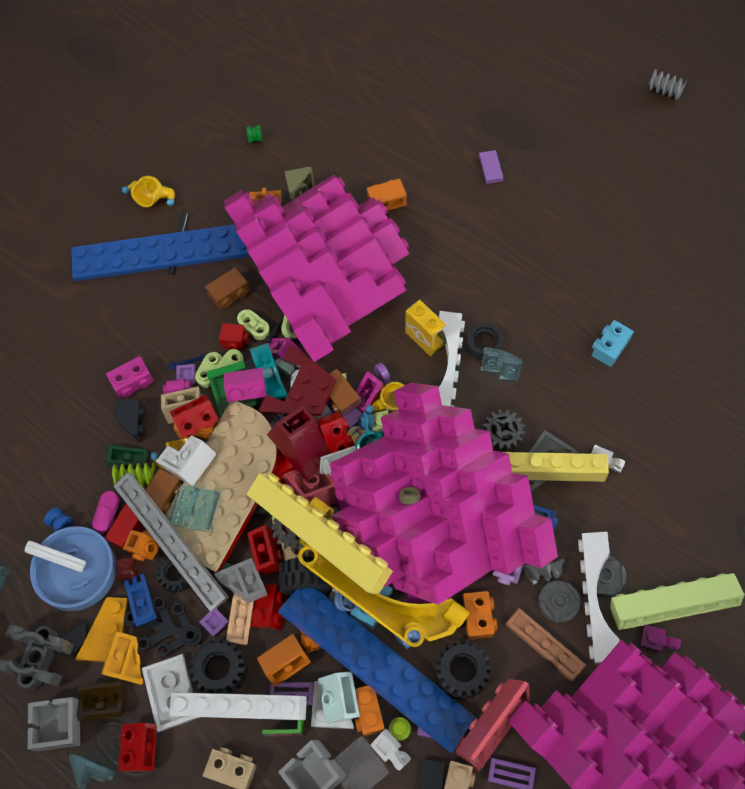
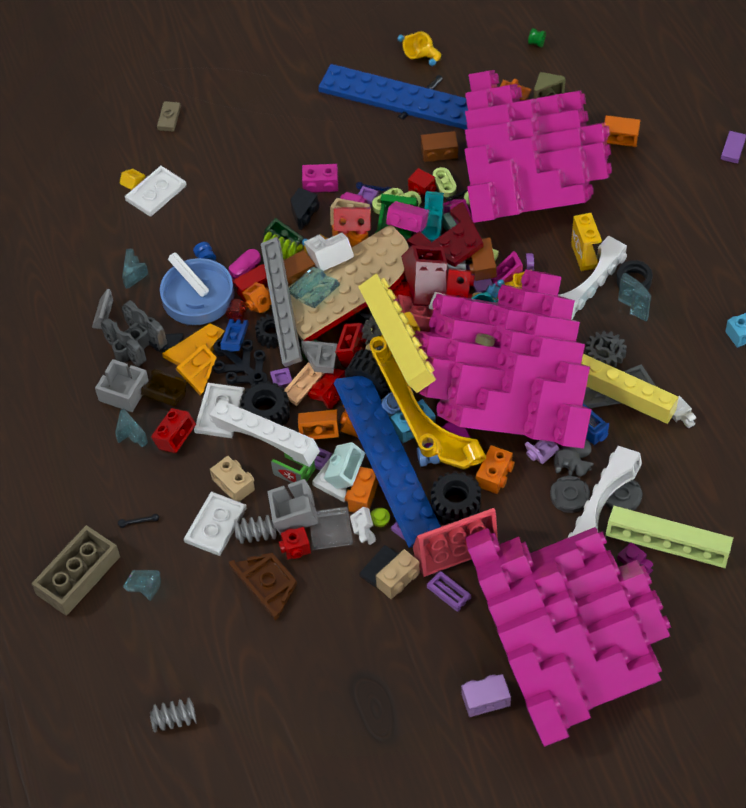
camera: 30 degrees right, 10 degrees down
nougat tile [505,608,586,682] -> none

